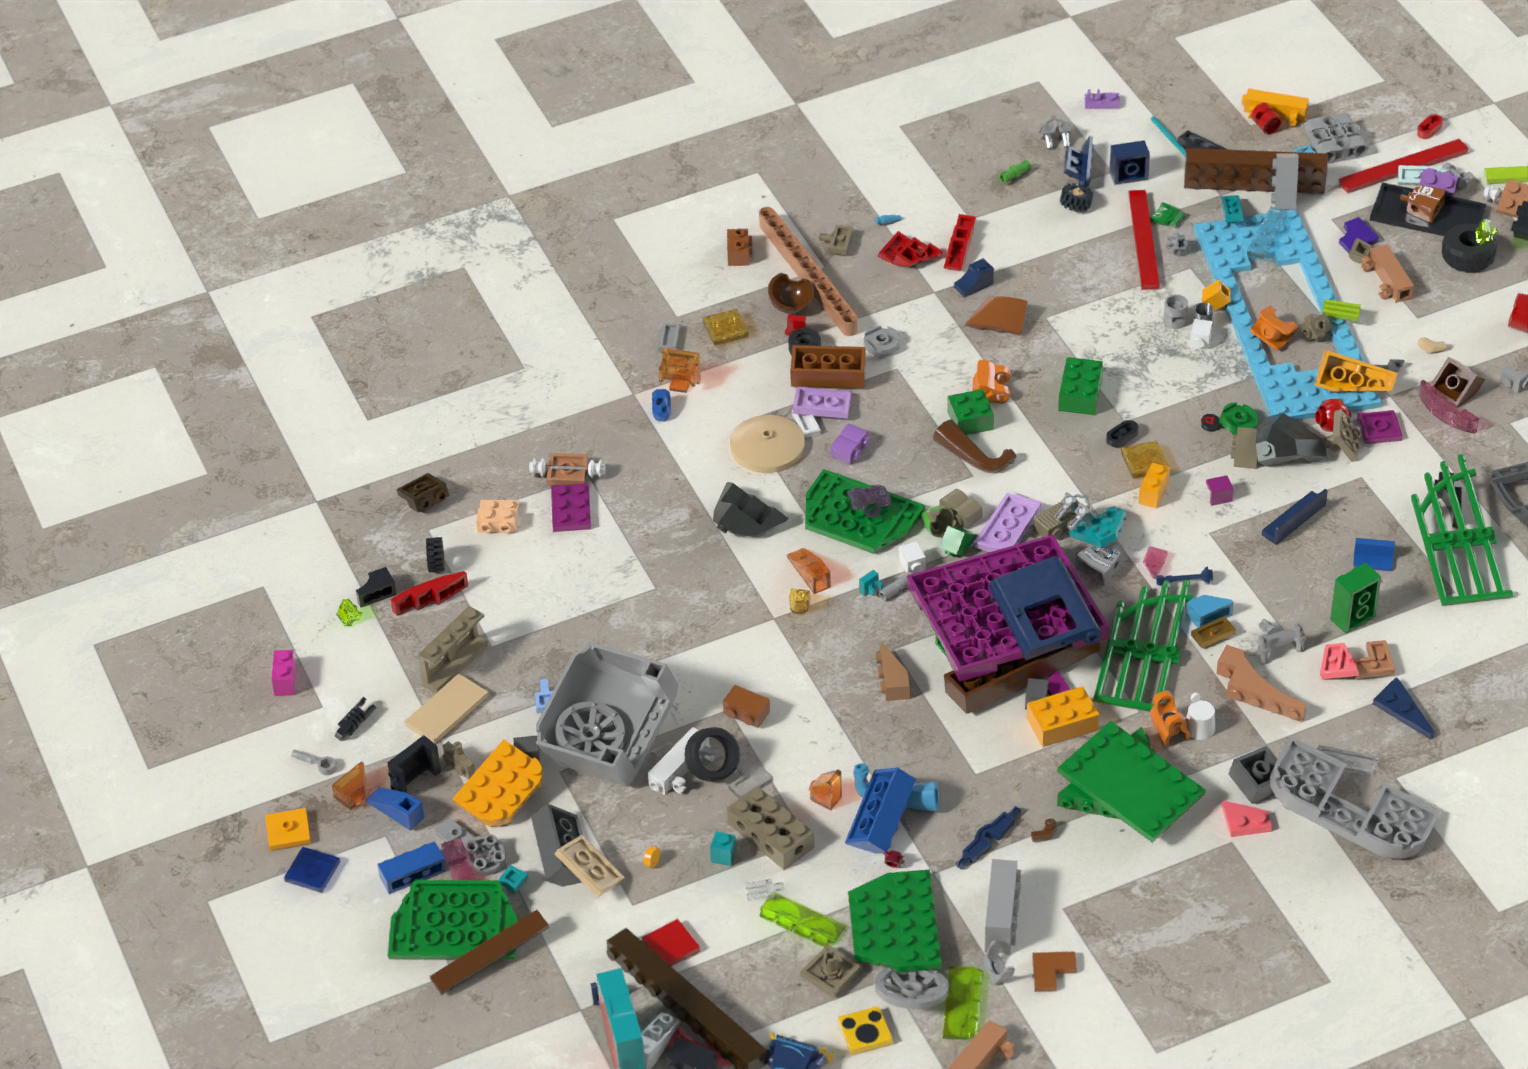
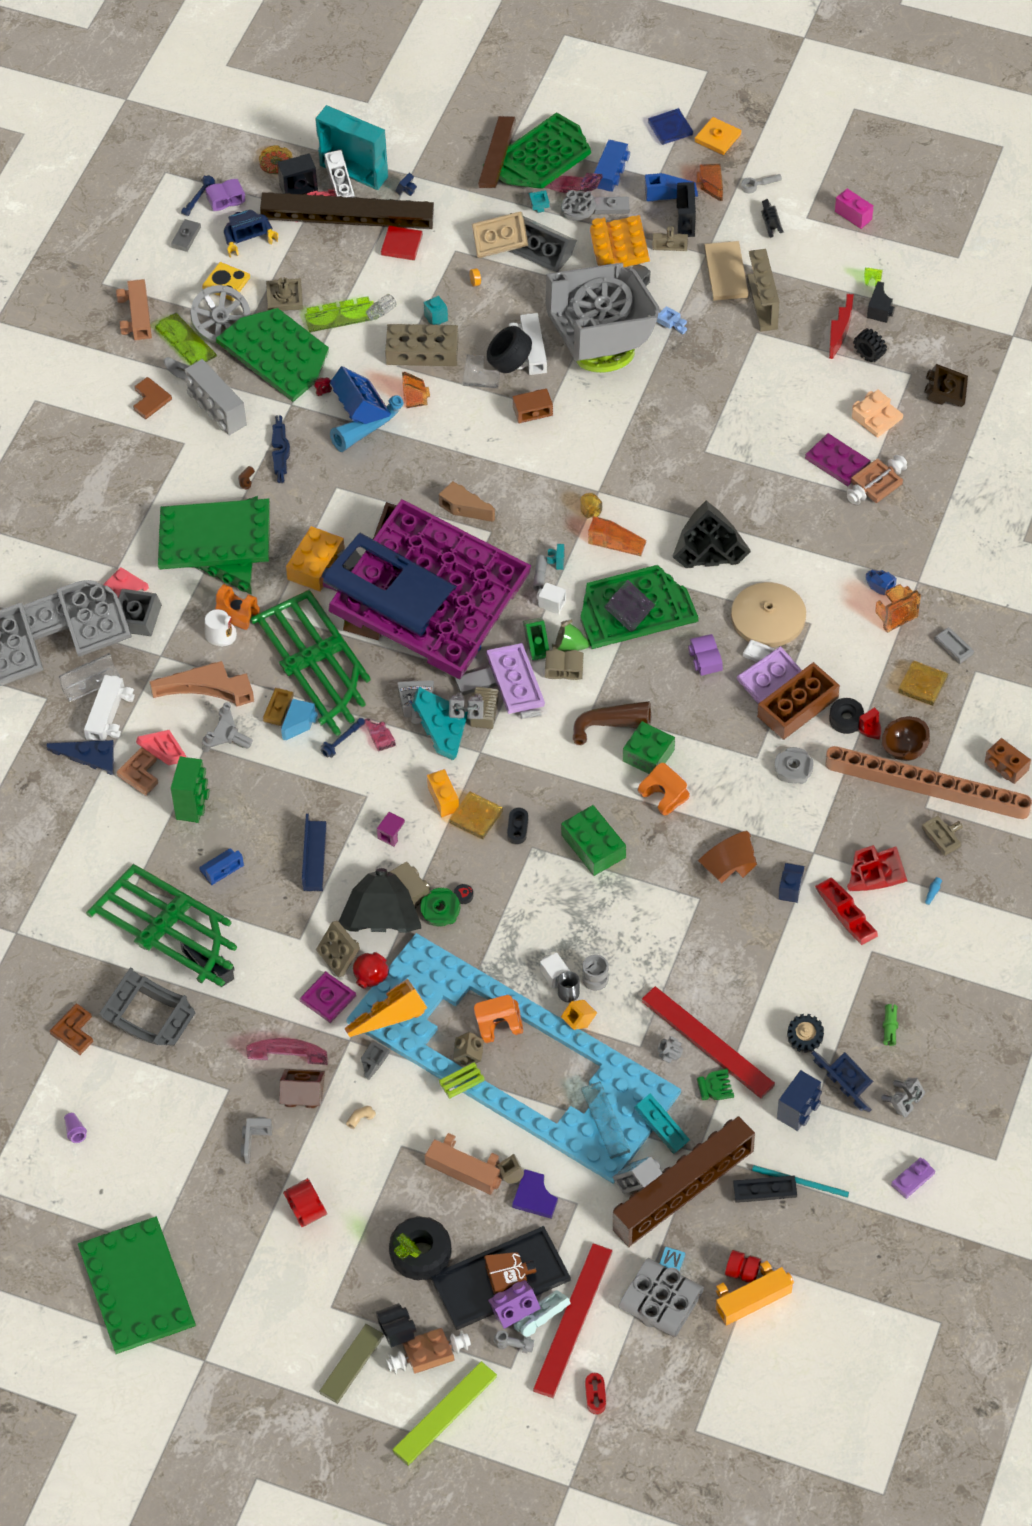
camera: 135 degrees right, 10 degrees up
none -> white brick [84,675,135,741]

